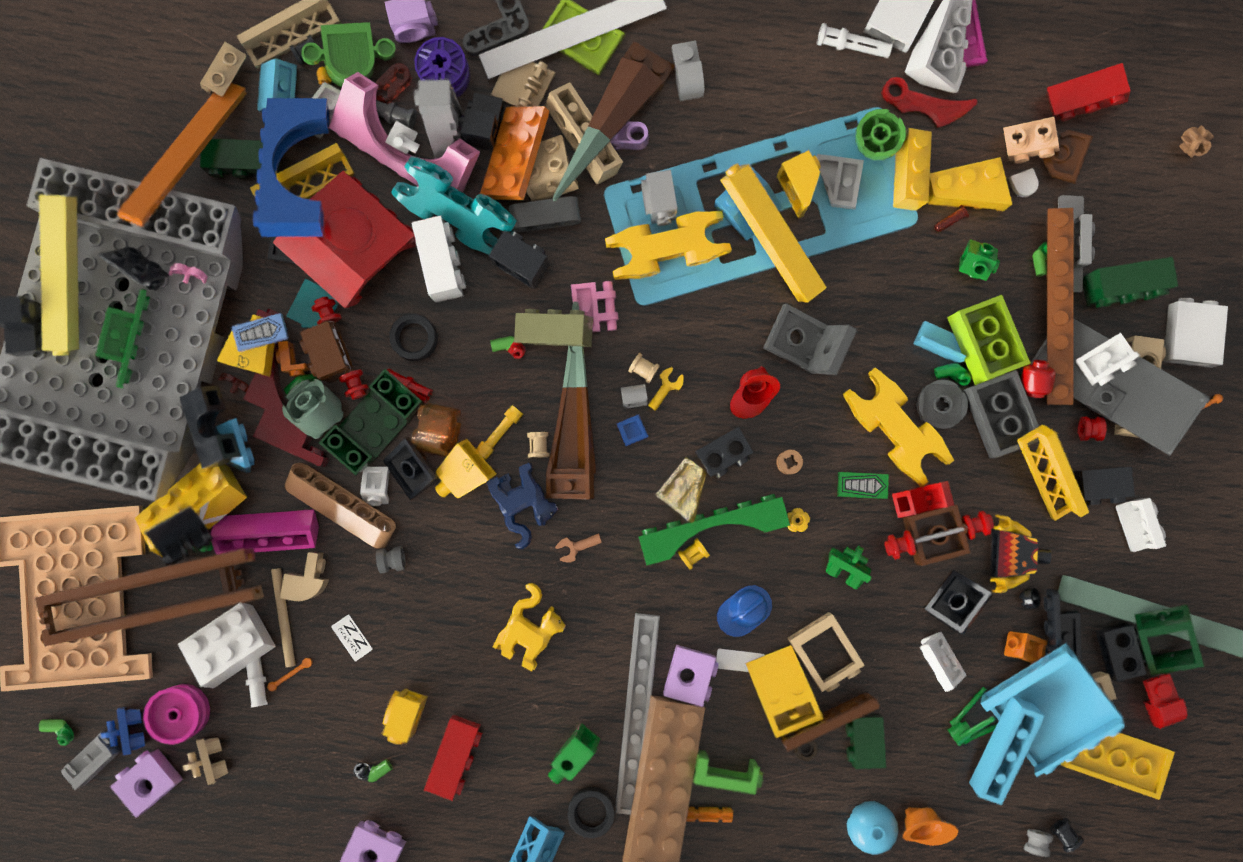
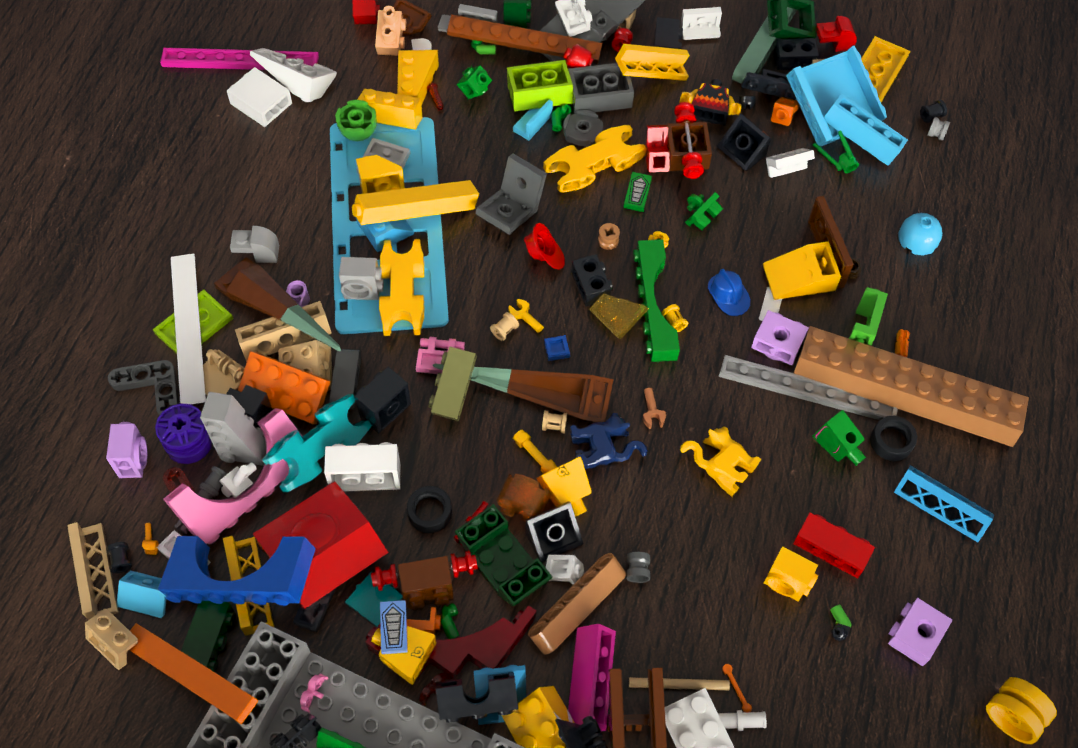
camera: 85 degrees left, 25 degrees down
tan brick [280,552,329,601] -> none
sand green brick [282,379,344,439] -> none
bright green piece [301,22,395,87] -> none
white sticker [331,615,372,661] -> none
arm [490,336,526,359] -> none
light grey brick [621,384,648,409] -> none
tan window [787,612,864,692] -> none
white pin [817,23,892,58] -> none
dark green brick [845,713,886,769] -> none
red piece [882,77,977,128] -> none
orange piece [903,807,958,846] -> none

